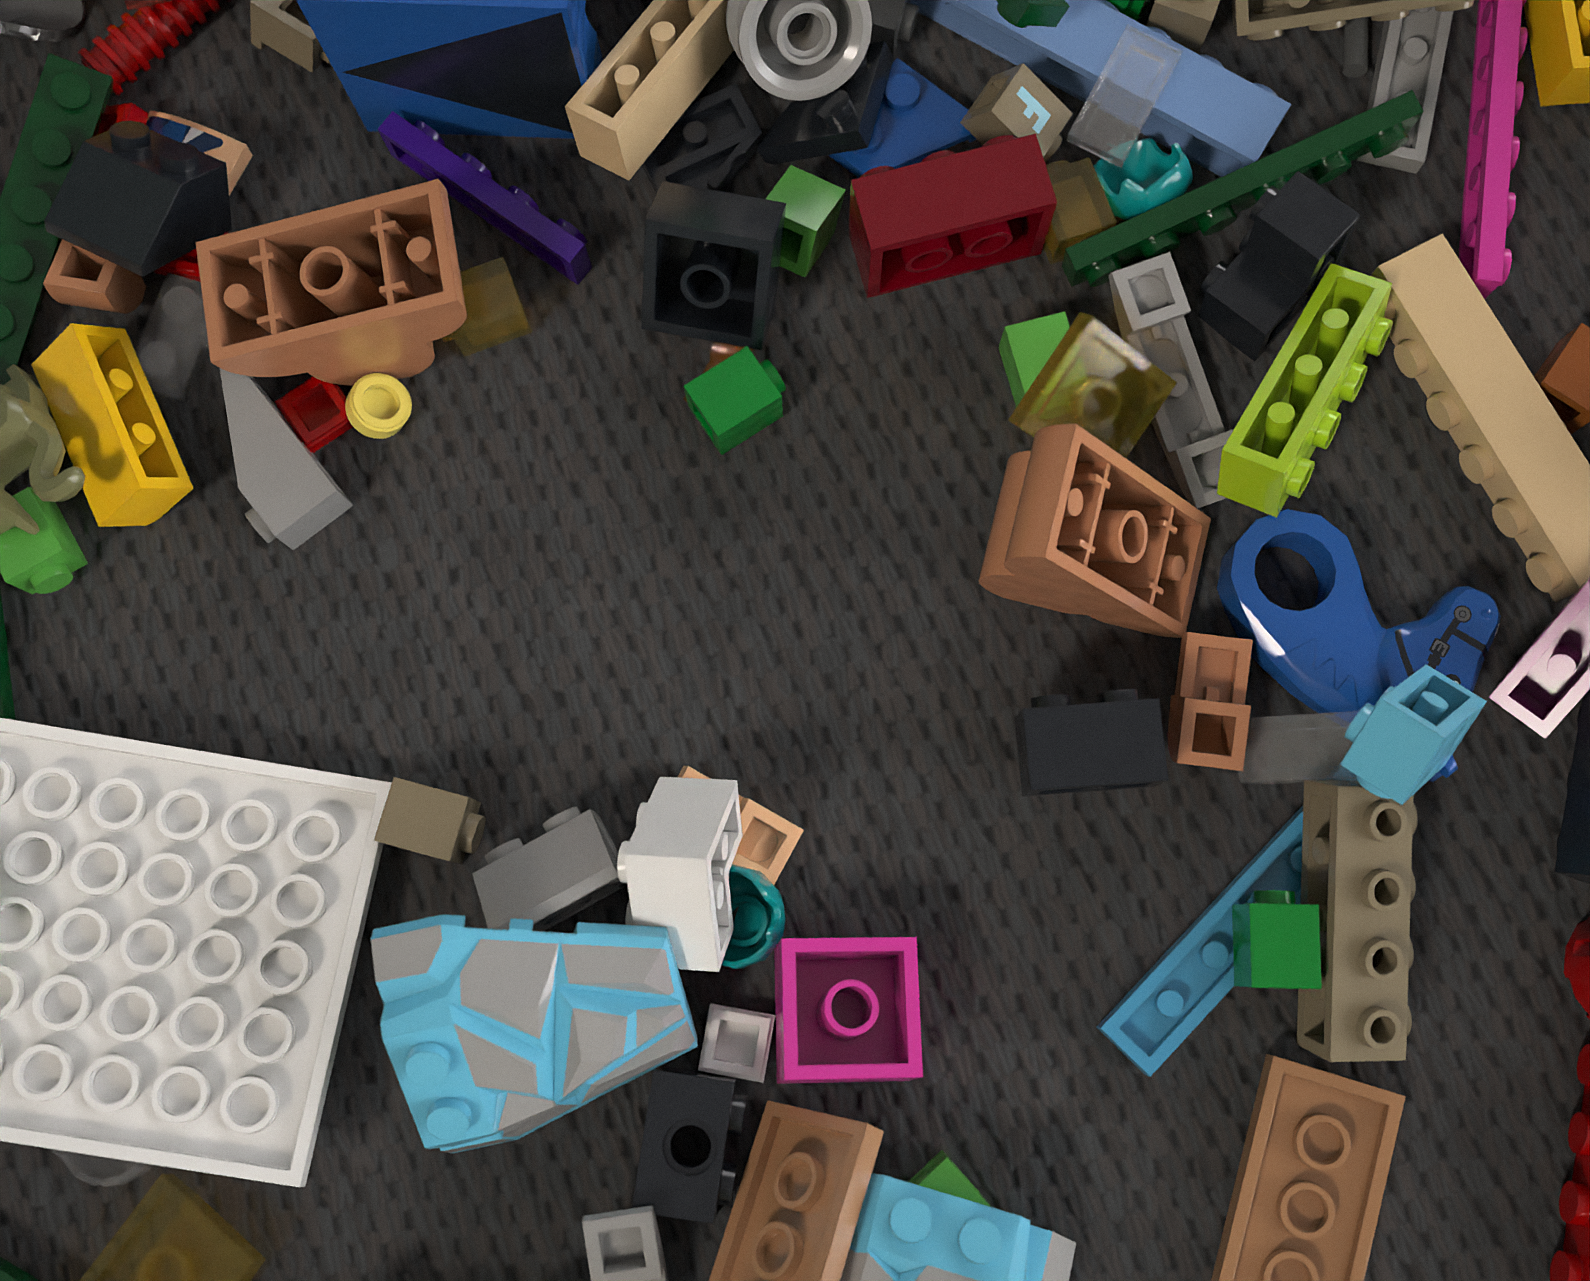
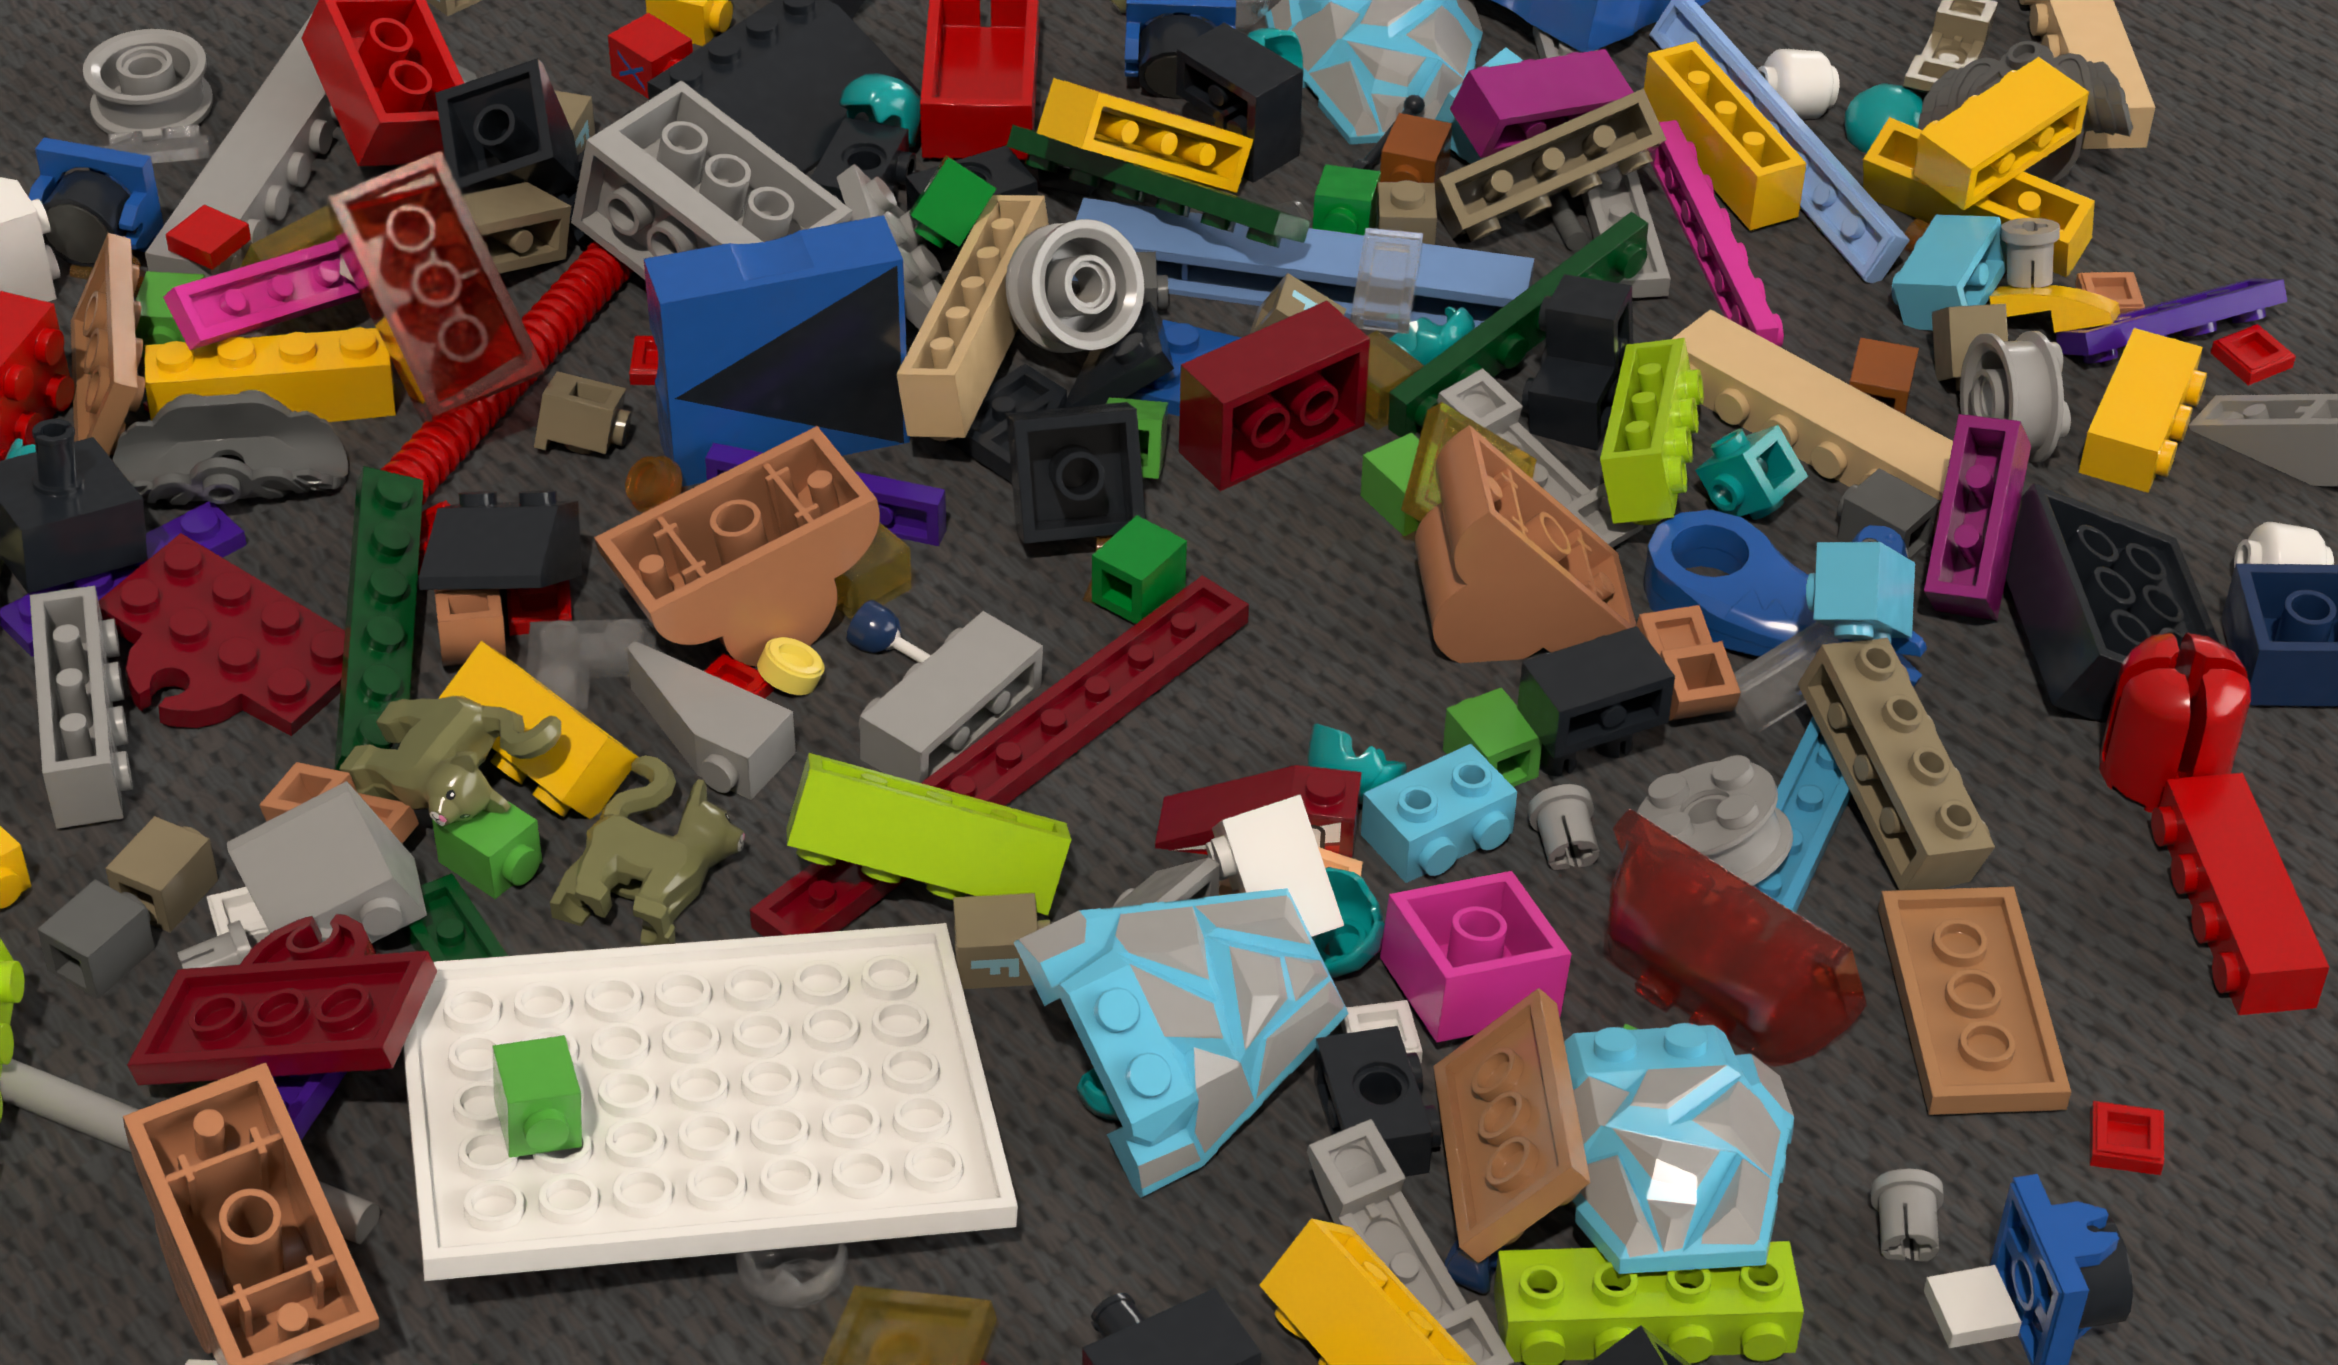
camera: 25 degrees left, 35 degrees down
green brick [1232,890,1322,989] -> none
none -> olive animal [550,755,745,946]
none -> clear orange plate [625,456,682,513]
none -> dark red plate [750,575,1249,937]
none -> lime brick [786,753,1071,915]
none -> dark blue hinge [846,600,931,663]
none -> light grey brick [859,611,1043,783]
none -> dark red slope [1155,765,1362,858]
none -> teal hair [1307,723,1407,805]
none -> medium azure brick [1361,744,1517,883]
none -> bright green brick [1443,687,1542,787]
none -> light grey bush [1527,784,1600,870]
none -> clear red windscreen [1607,808,1867,1067]
none -> light grey wheel [1635,755,1793,900]
none -> teal brick [1695,425,1808,520]
none -> dark grey brick [1837,468,1940,560]

